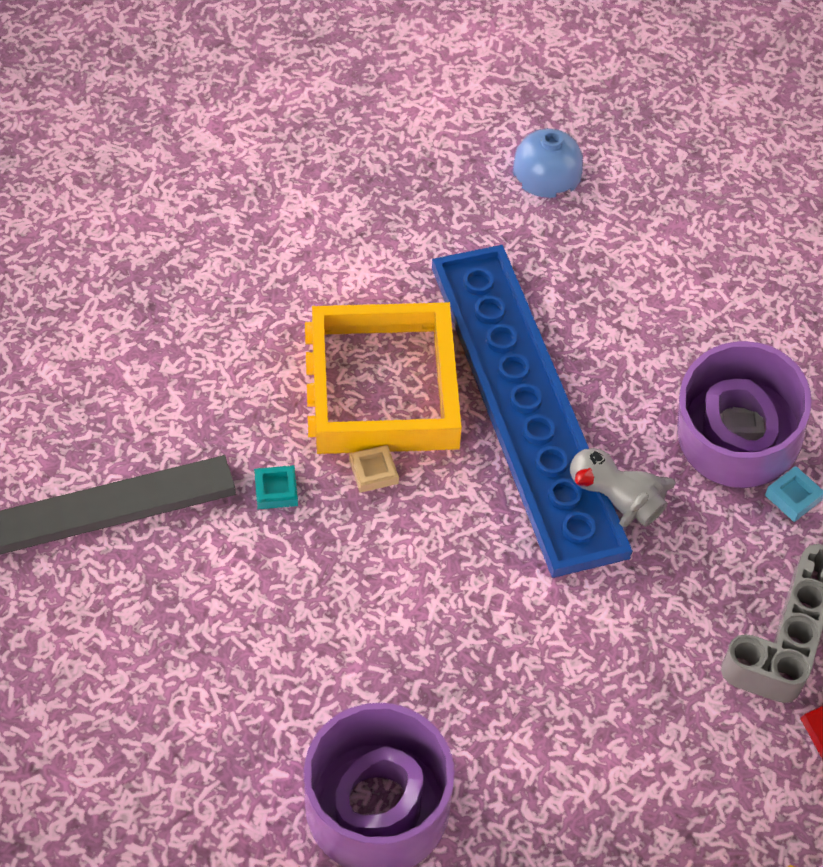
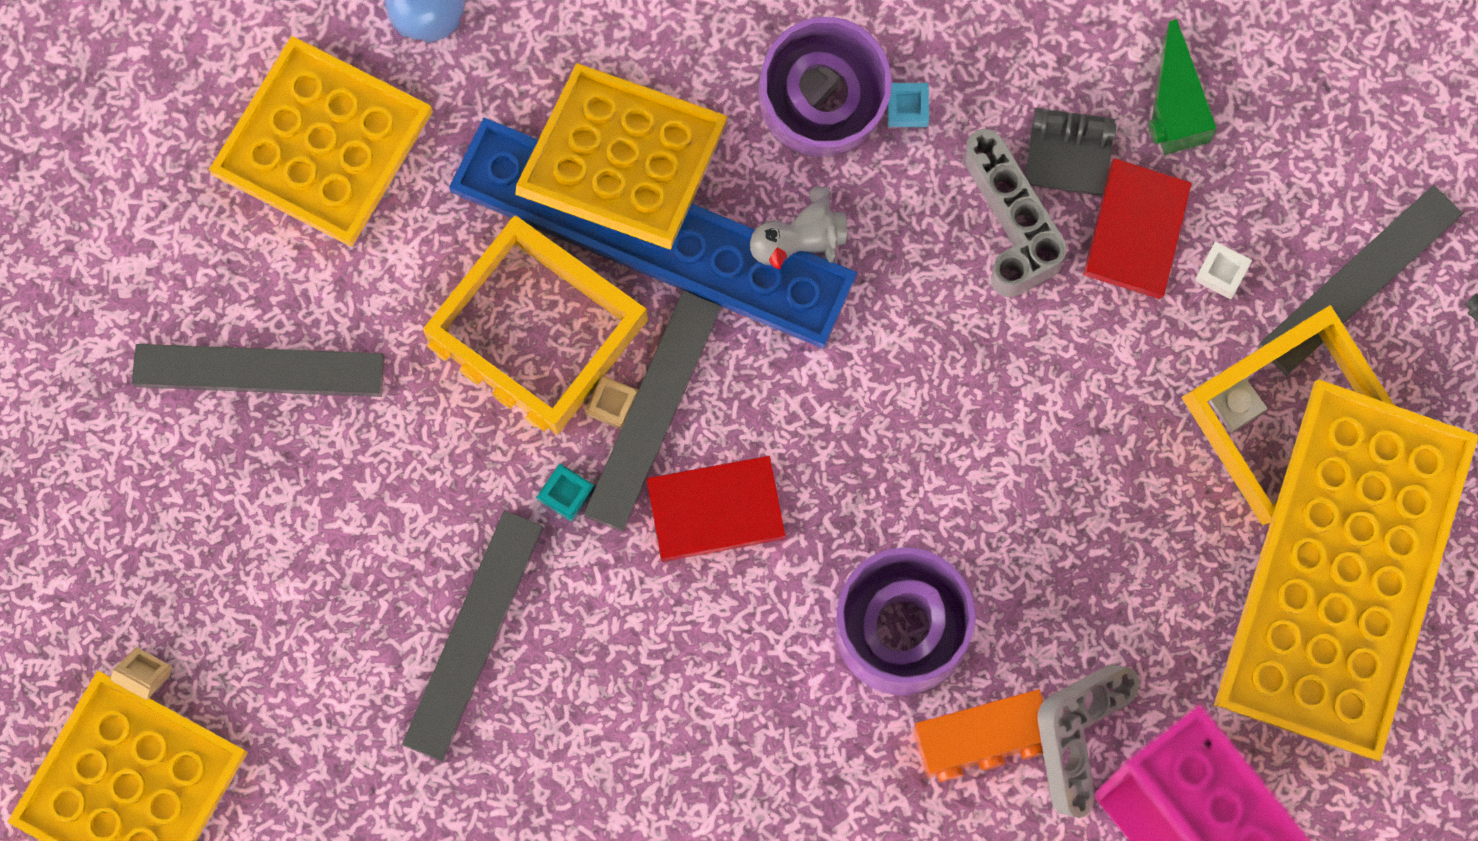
camera: 45 degrees left, 20 degrees up
none -> dark grey tile [132,344,385,397]
none -> yellow plate [209,35,433,247]
none -> yellow plate [516,63,728,250]
none -> dark grey tile [584,291,721,533]
none -> red tile [646,455,786,562]

